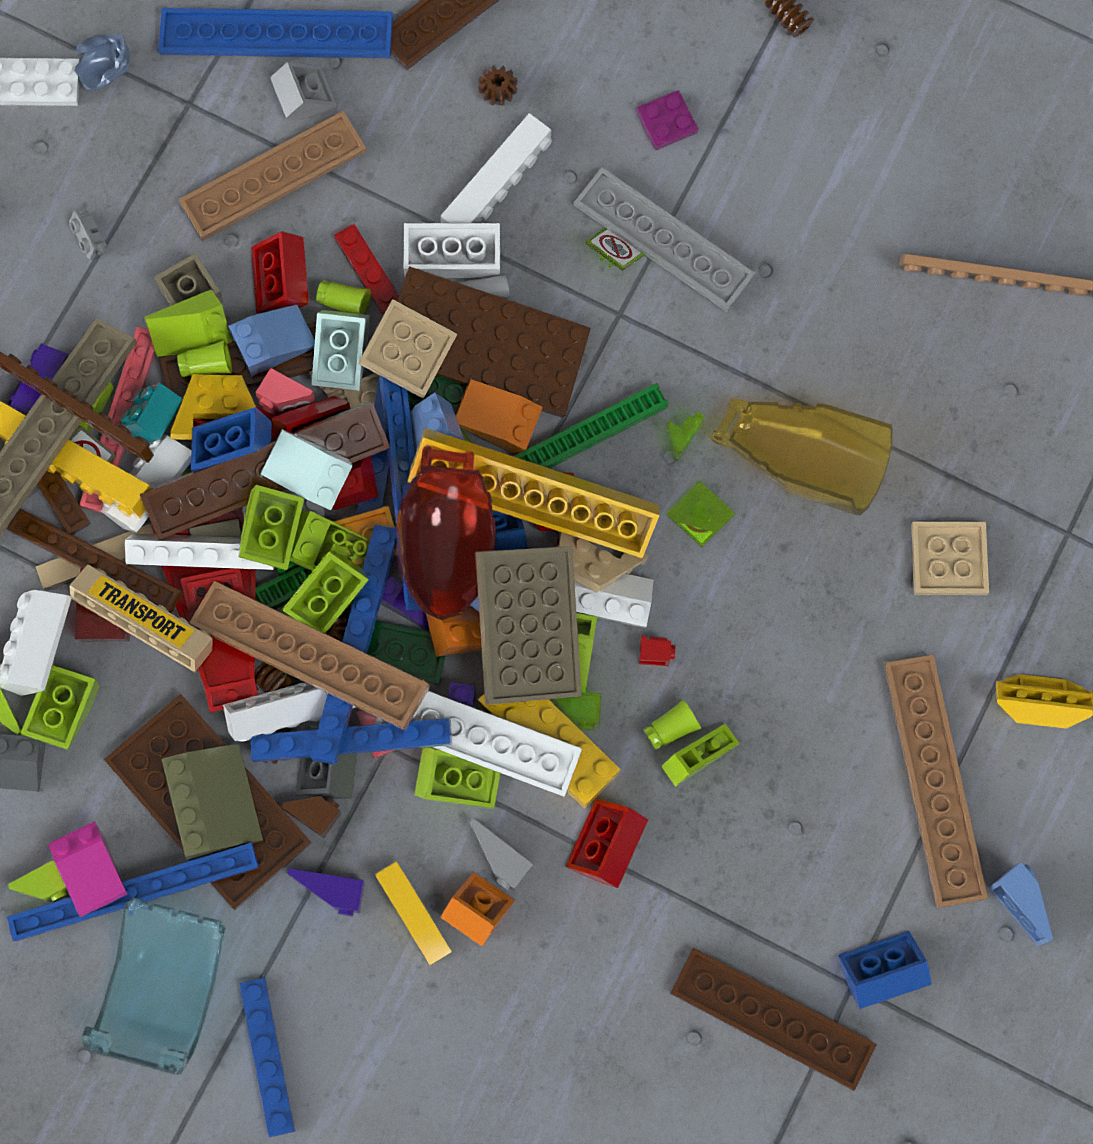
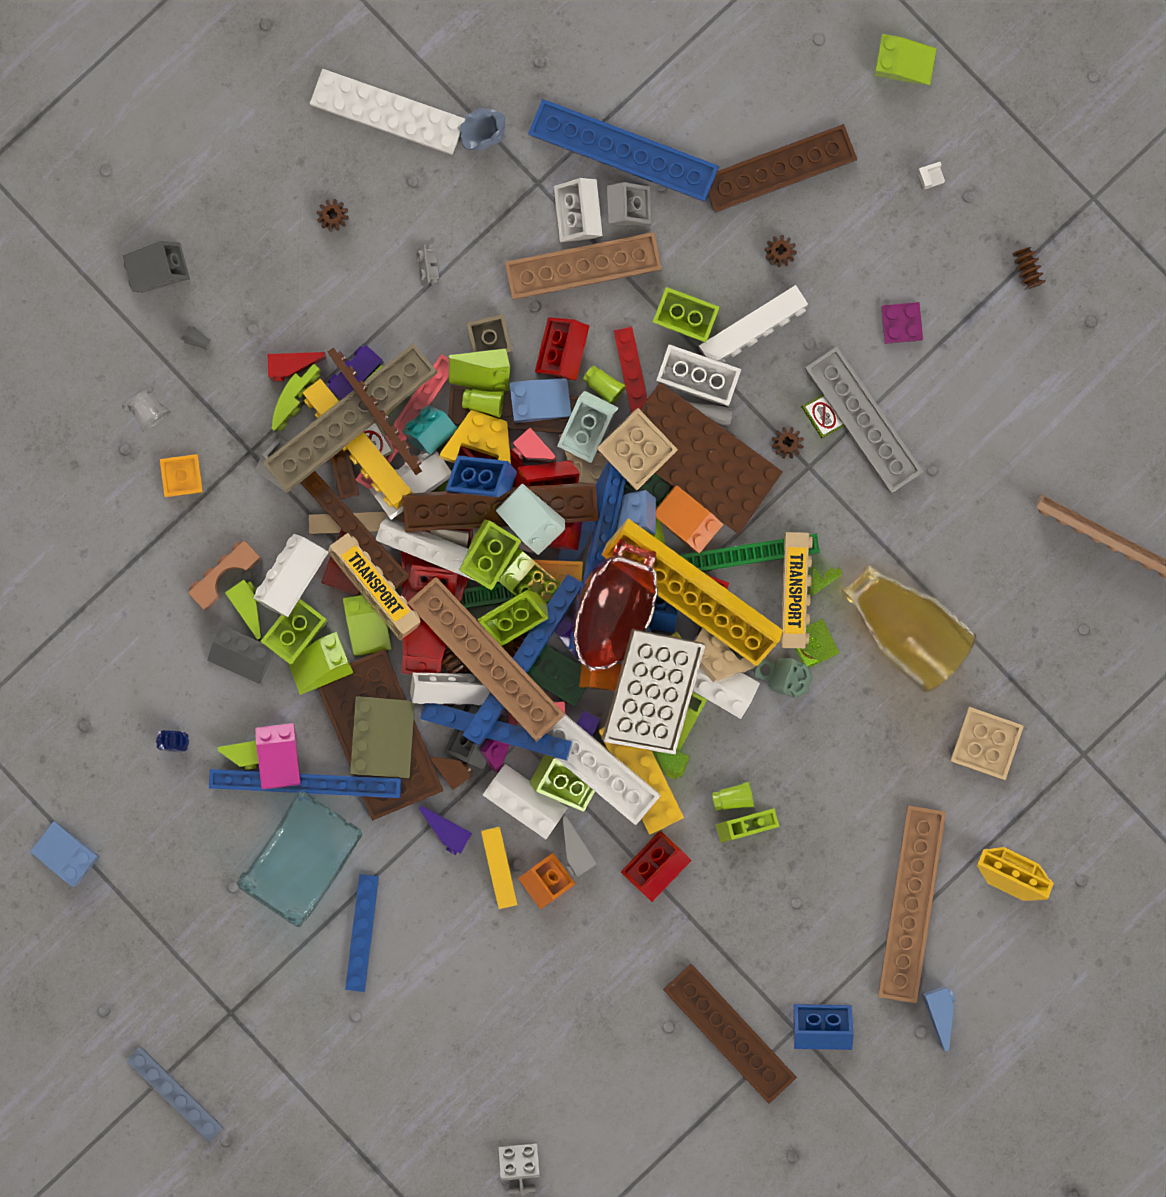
camera: 25 degrees right, 10 degrees up
red window [639,635,676,666] -> none
none -> lime slope [288,632,353,695]
none -> lime slope [343,595,392,656]
none -> magenta wing [480,721,510,773]
none -> white slope [483,764,568,839]
none -> white slope [554,178,603,242]
none -> lime slope [652,287,720,343]
none -> sand green piece [754,658,813,698]
none -> reddish brown gear [772,427,804,459]
none -> brick [781,532,812,649]

